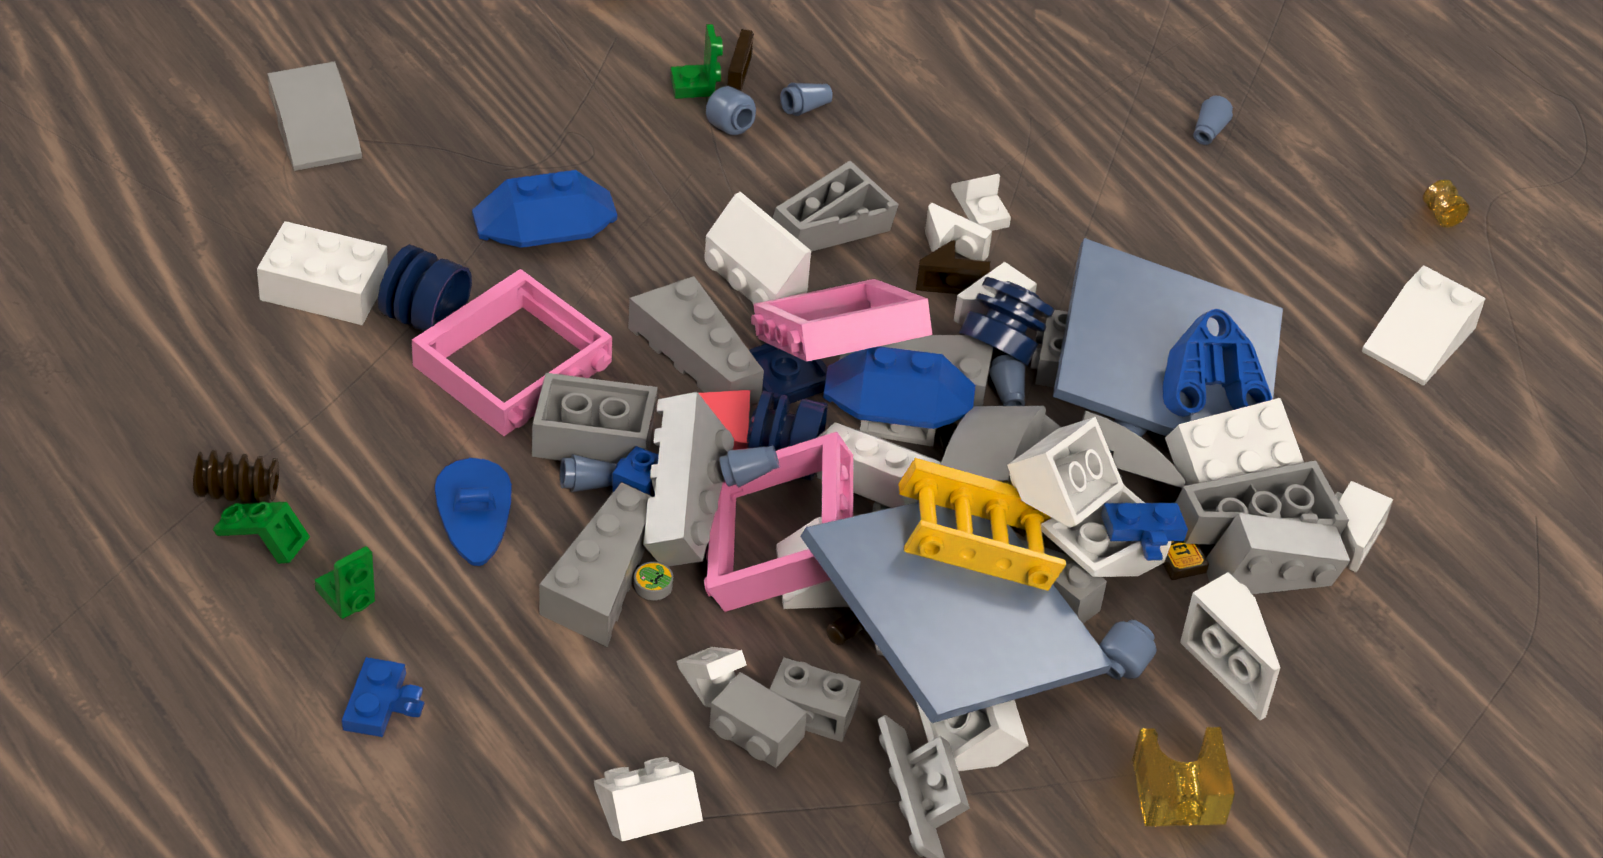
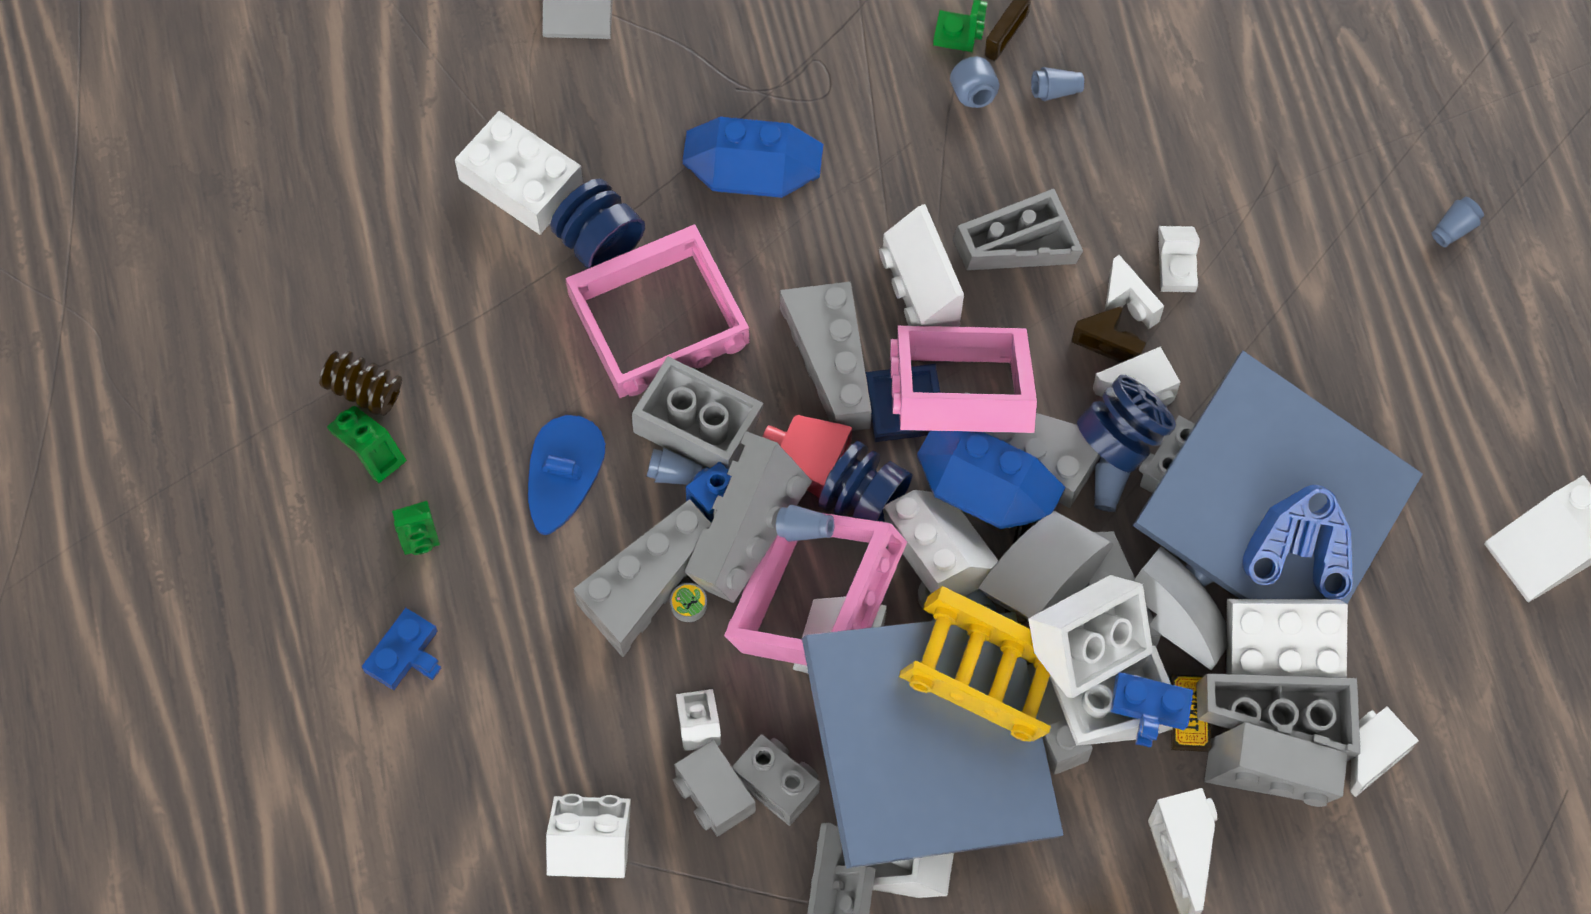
camera: 25 degrees right, 20 degrees up
sand blue head [1099,620,1157,680] -> none

